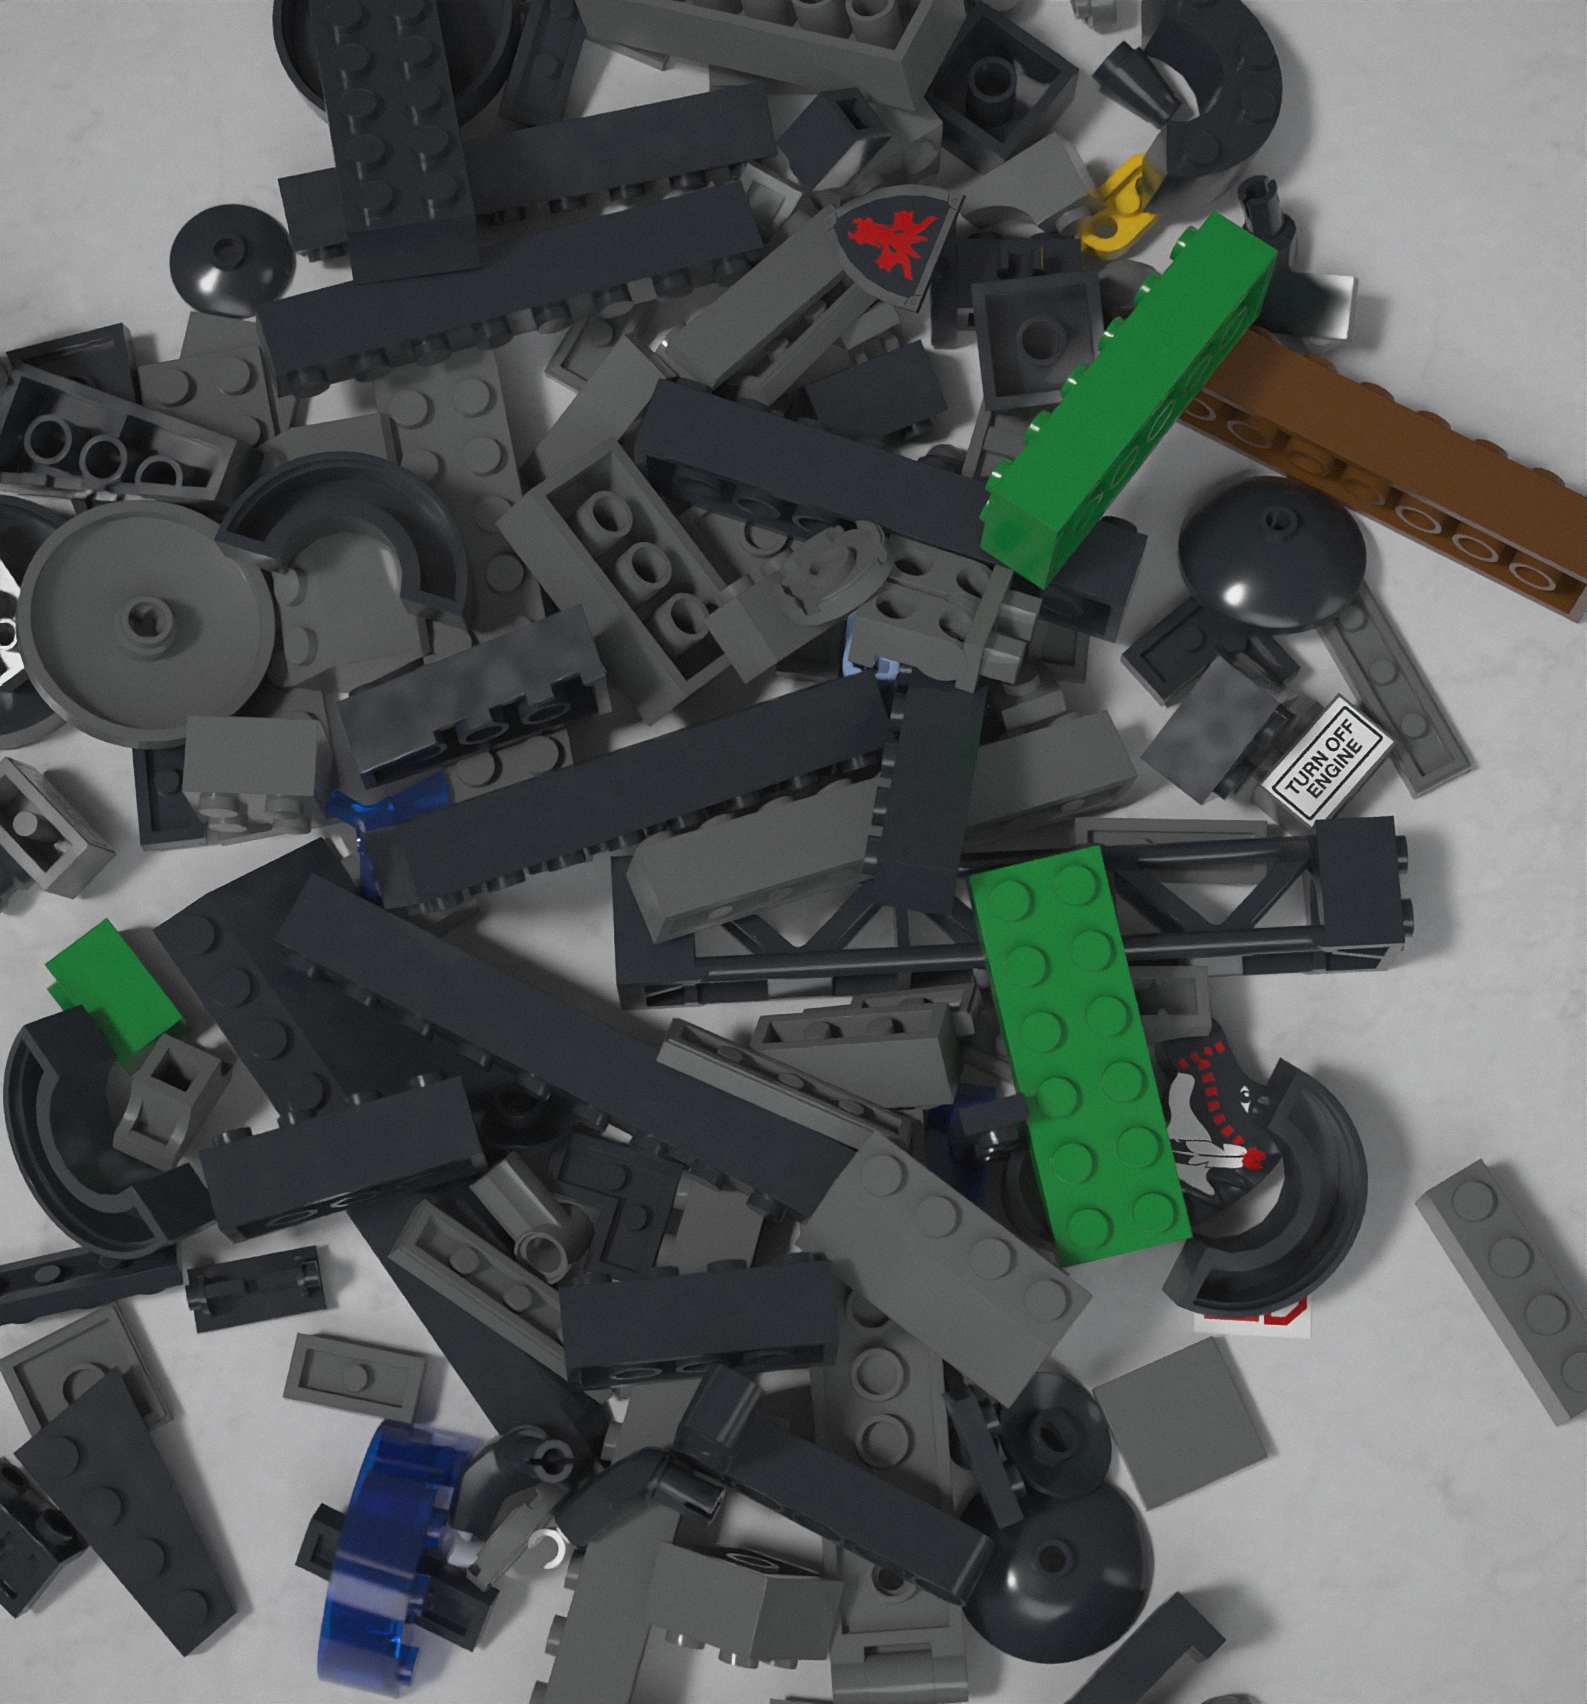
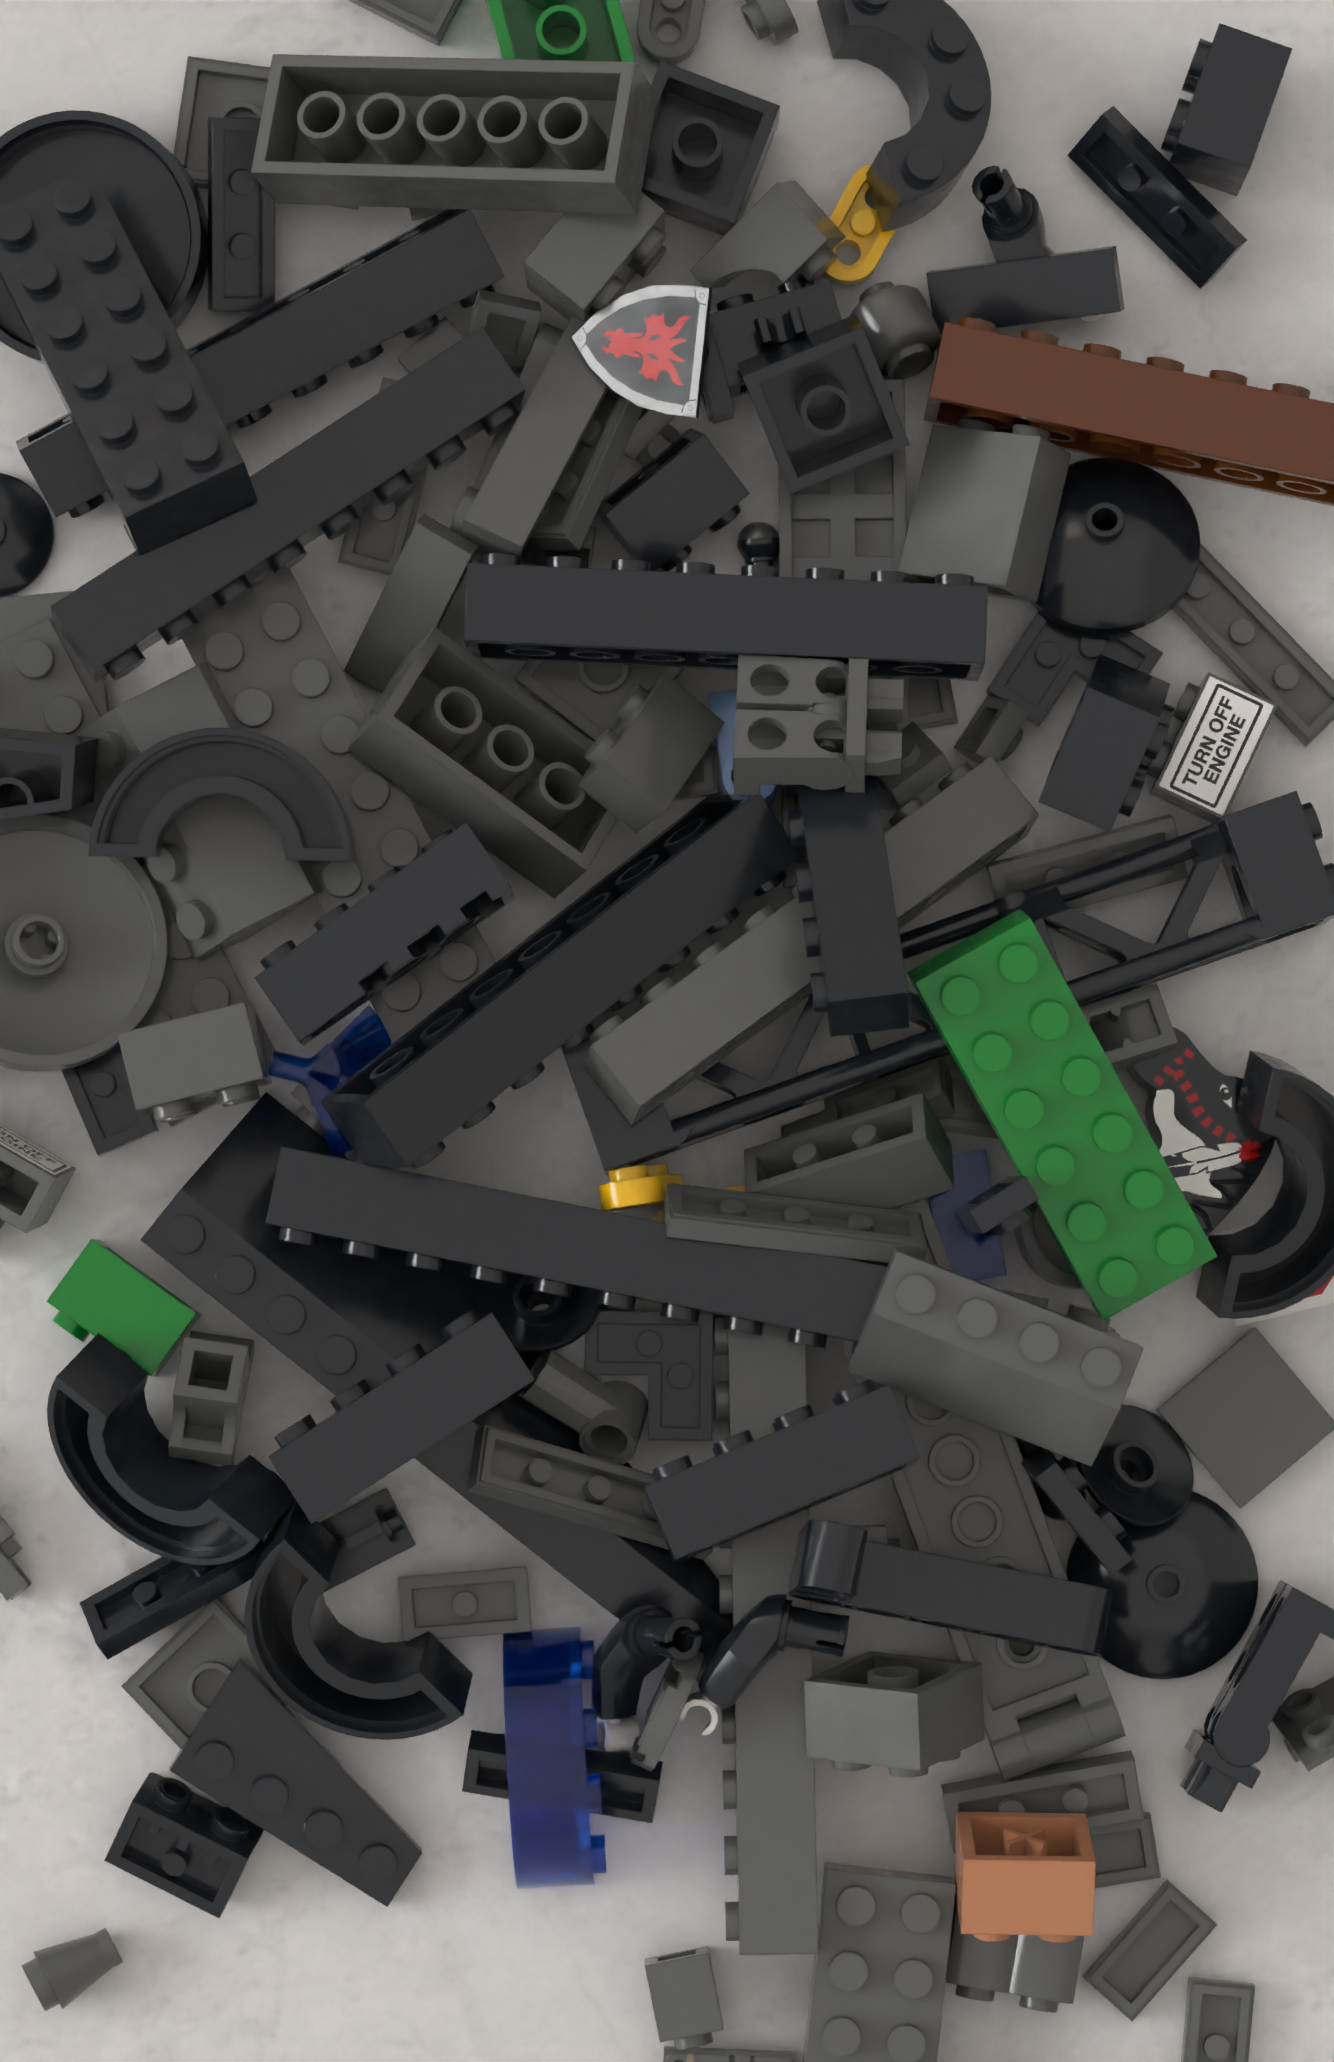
camera: 15 degrees left, 10 degrees up
dark grey tile [771,520,896,626] -> none
black brick [776,87,893,191] -> none
green brick [980,210,1279,590] -> none
black cone [1091,40,1183,130] -> none
none -> black brick [245,1501,473,1740]
none -> yellow plate [598,1163,684,1211]
none -> dark grey brick [898,418,1071,602]
none -> dark grey plate [954,695,1030,763]
none -> black plate [1067,106,1247,289]
none -> black brick [1161,23,1292,196]

